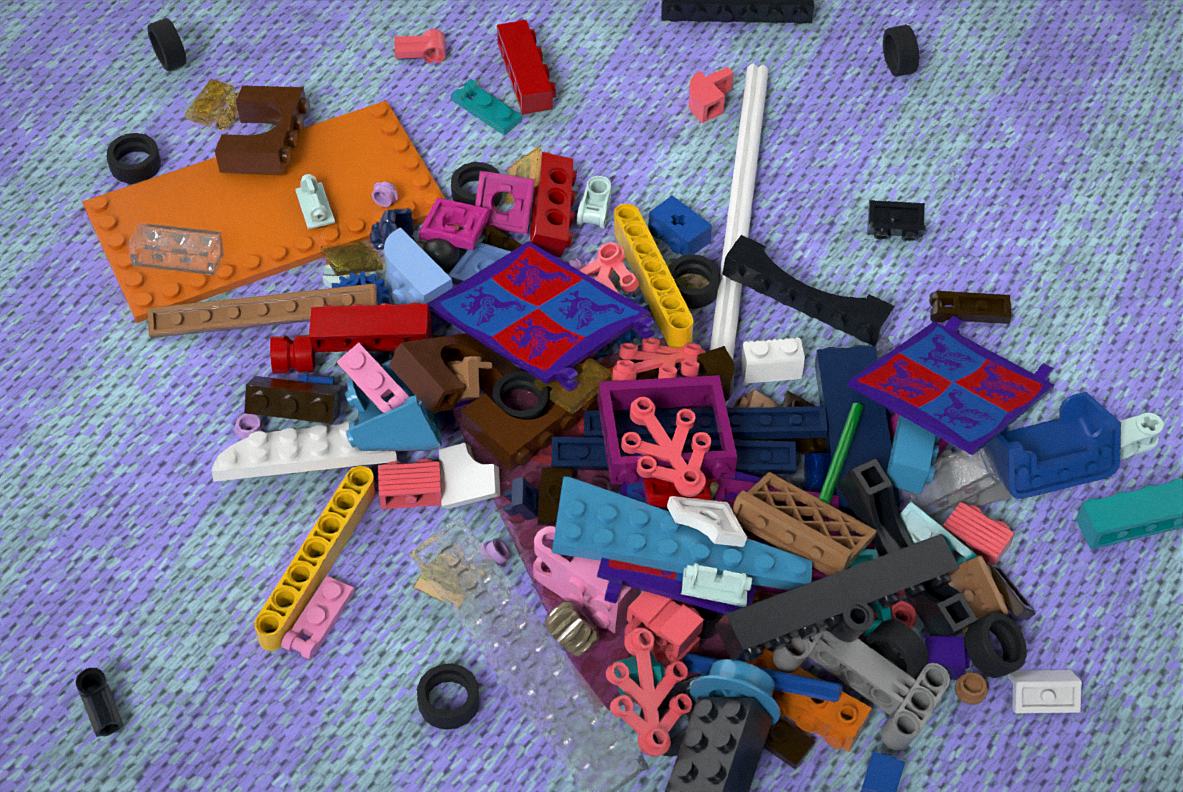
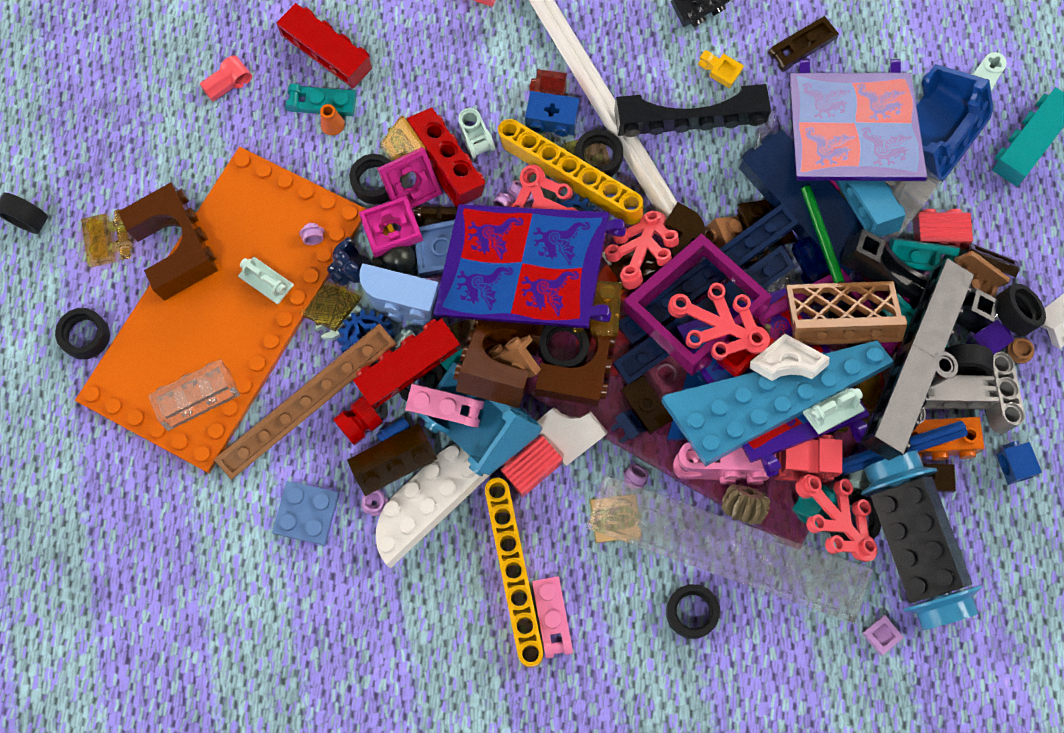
camera: 30 degrees left, 20 degrees up
white brick [741,337,805,384] -> none
none -> medium blue plate [272,481,340,546]
none -> orange cone [320,104,345,135]
none -> clear red brick [530,69,567,96]
none -> yellow plate [698,50,744,89]

